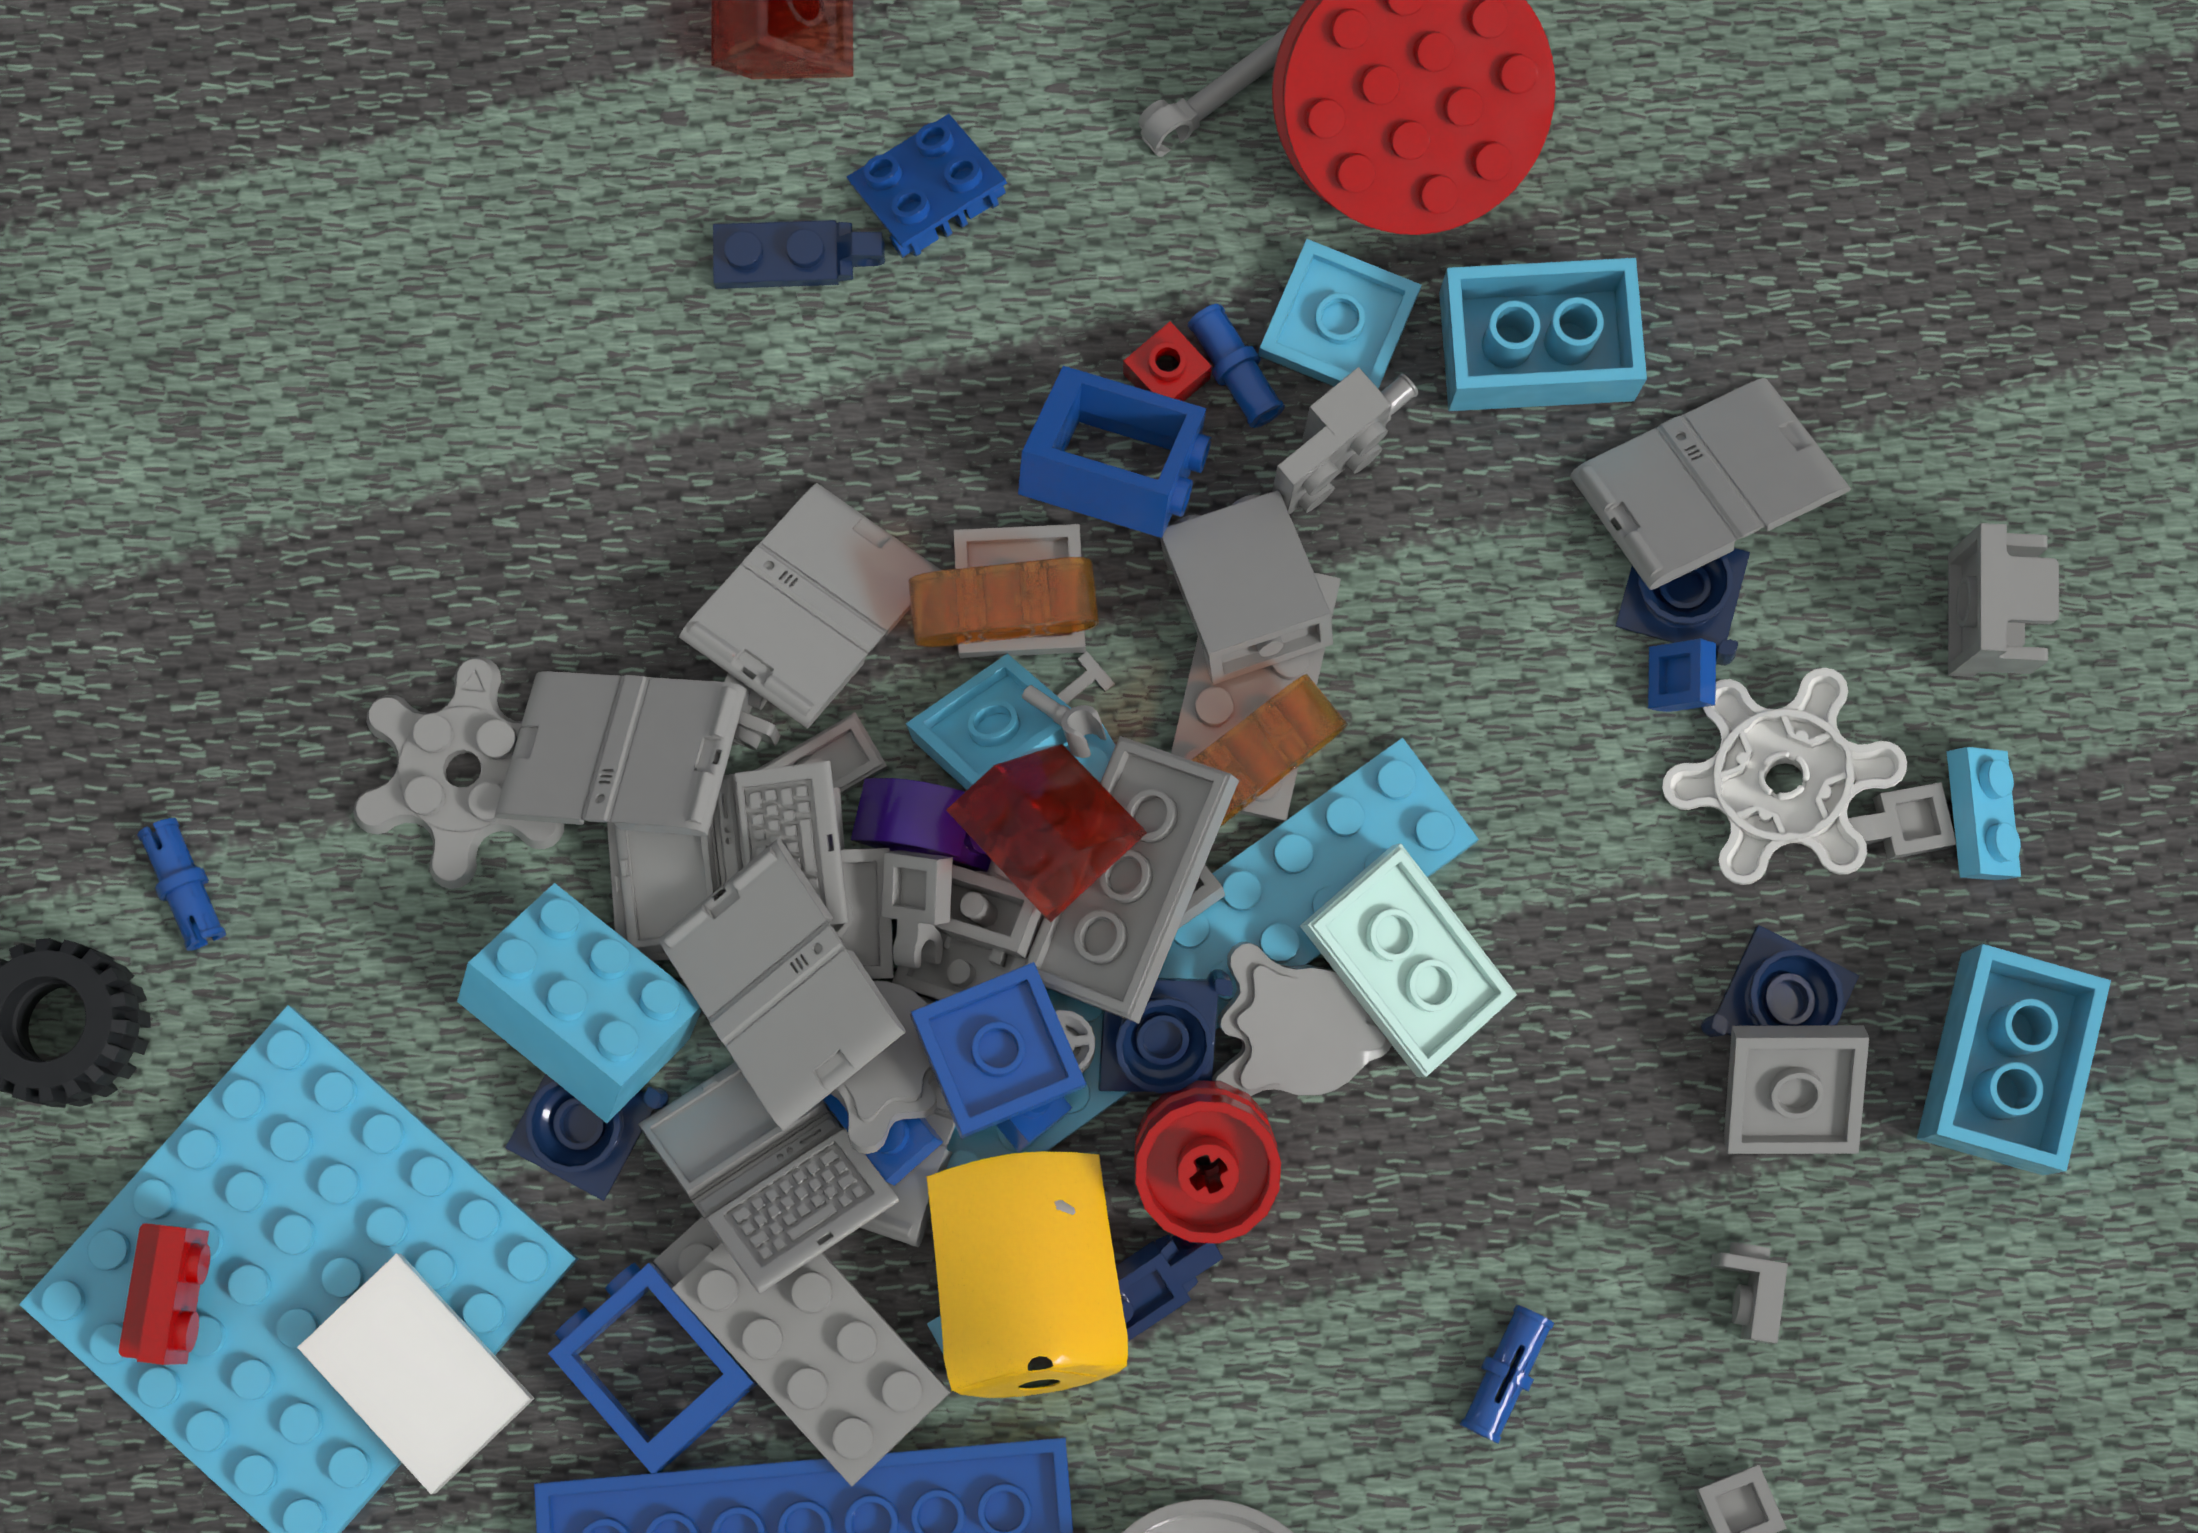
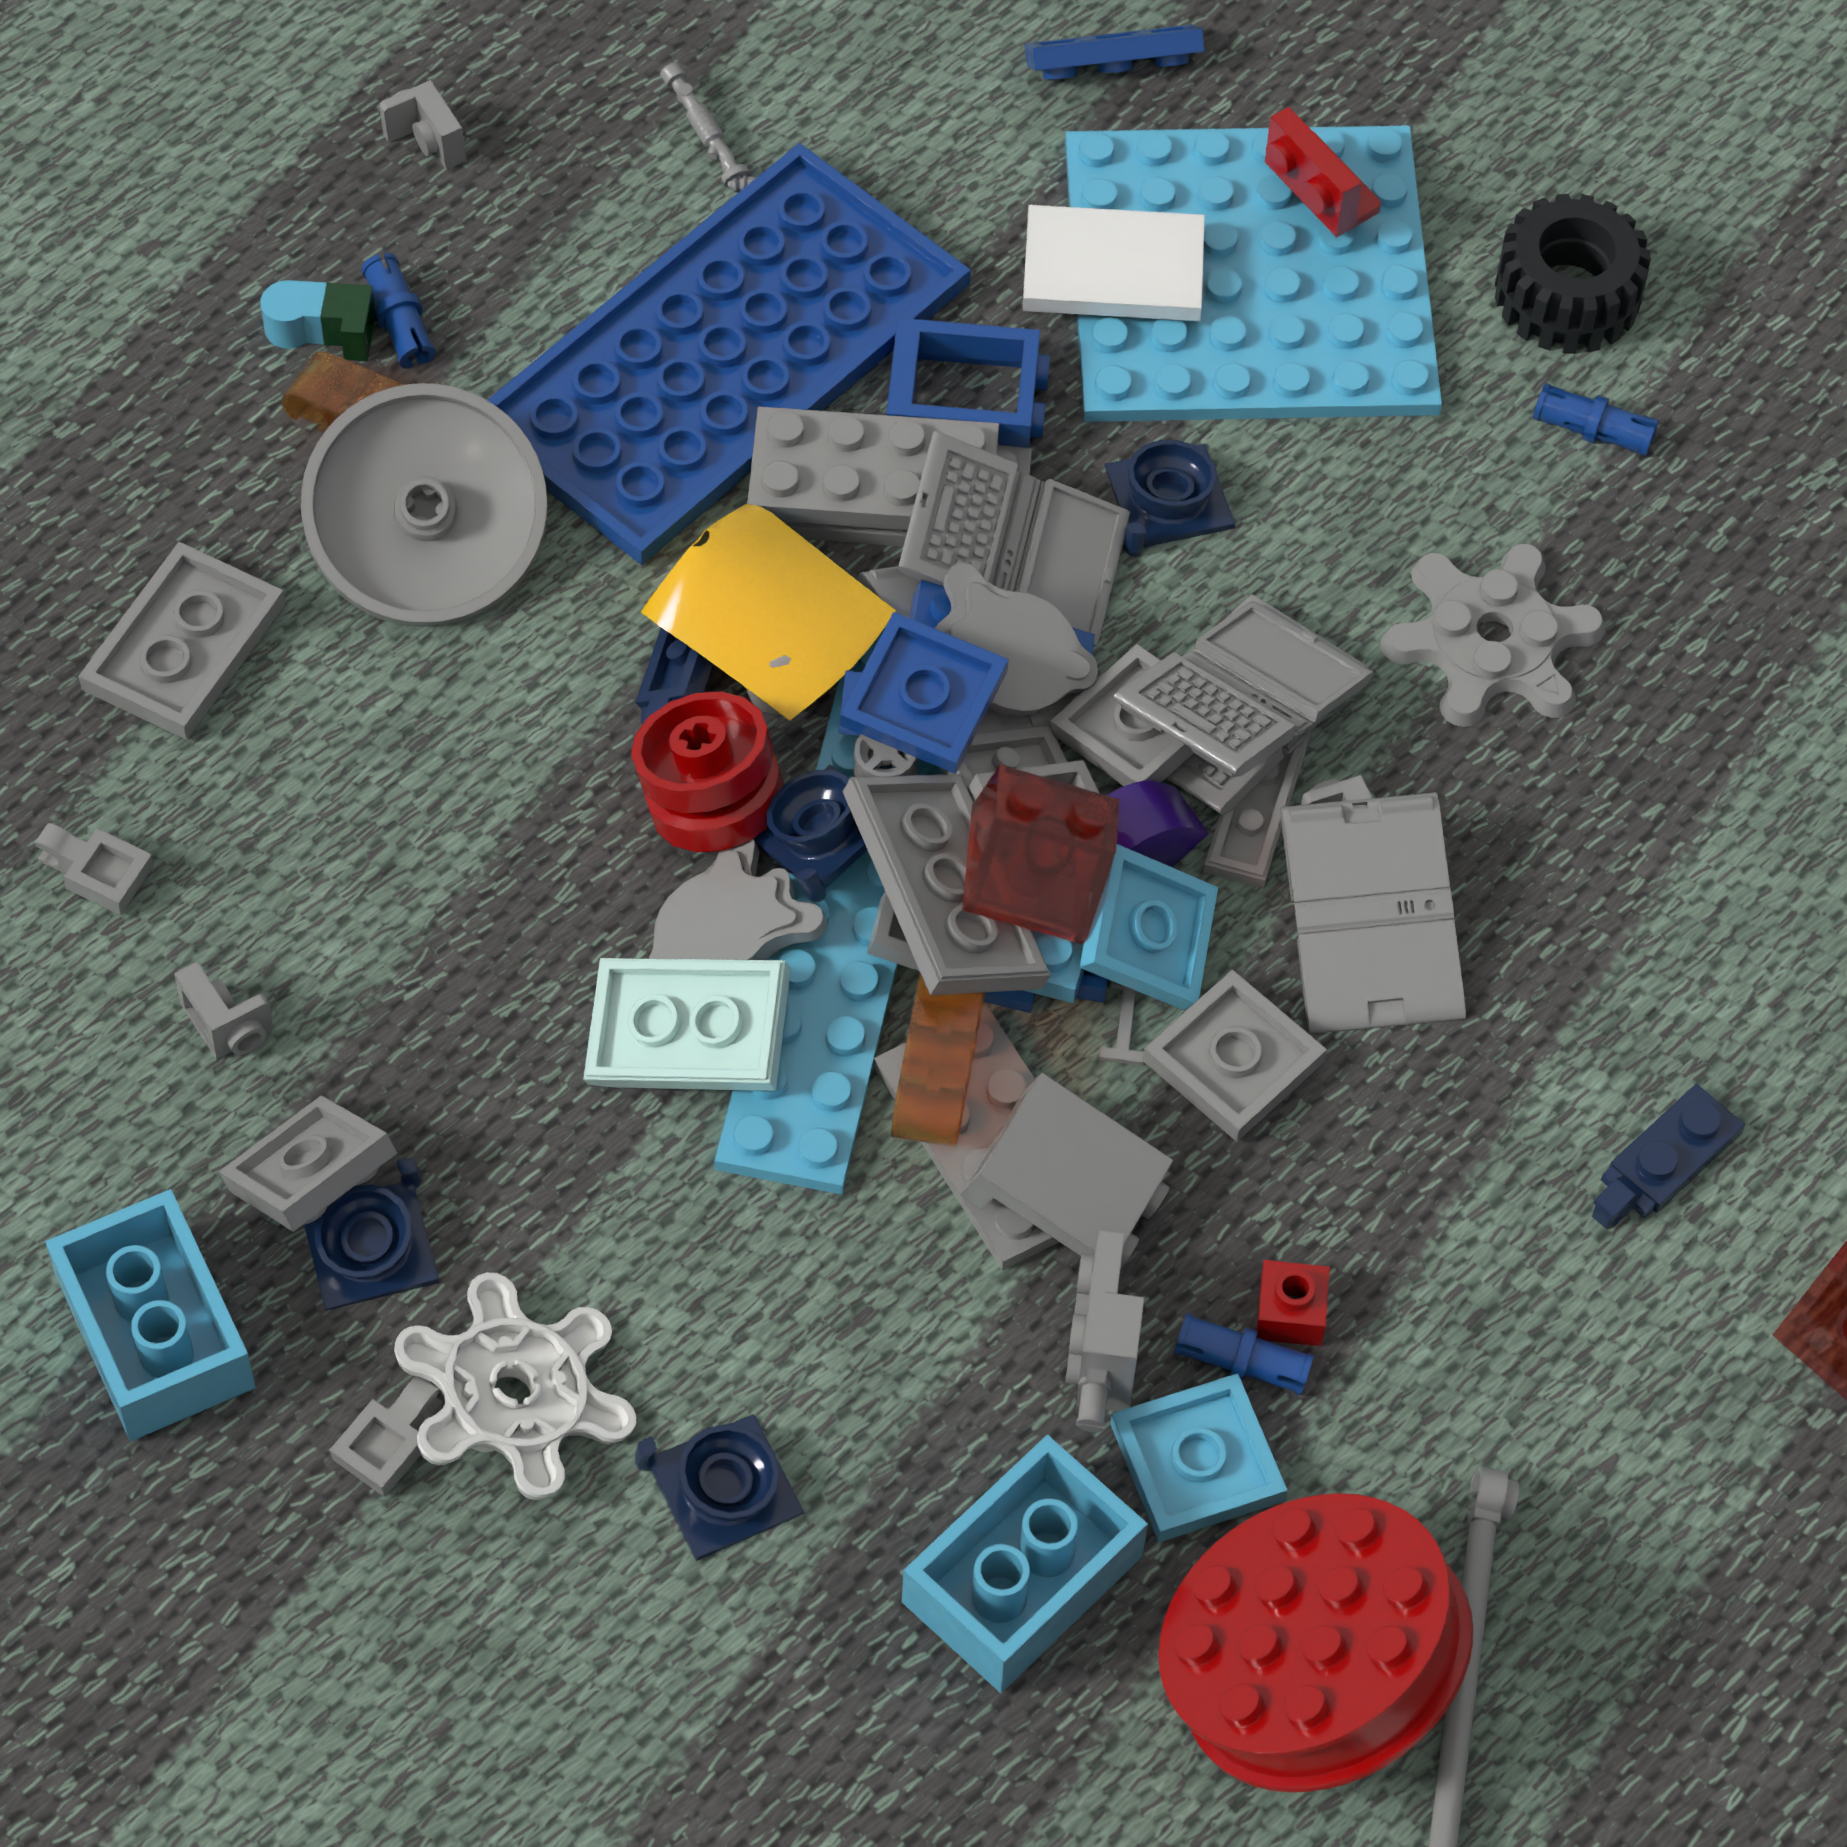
camera: 135 degrees right, 20 degrees down
medium azure brick [457,883,702,1123] -> none
light grey piece [494,671,746,836] -> none
light grey piece [660,839,906,1130] -> none
blue hinge [847,114,1007,258] -> none
light grey plate [881,850,953,968] -> none
clear orange beam [908,557,1099,647] -> none
blue window [1018,366,1212,538] -> none
light grey hand [1022,685,1107,758] -> none
blue pin [1460,1305,1554,1444] -> none
light grey piece [1570,378,1851,590] -> none
blue plate [1648,638,1716,712] -> none
medium azure plate [1946,747,2021,880] -> none
light grey panel [1948,523,2059,677] -> none

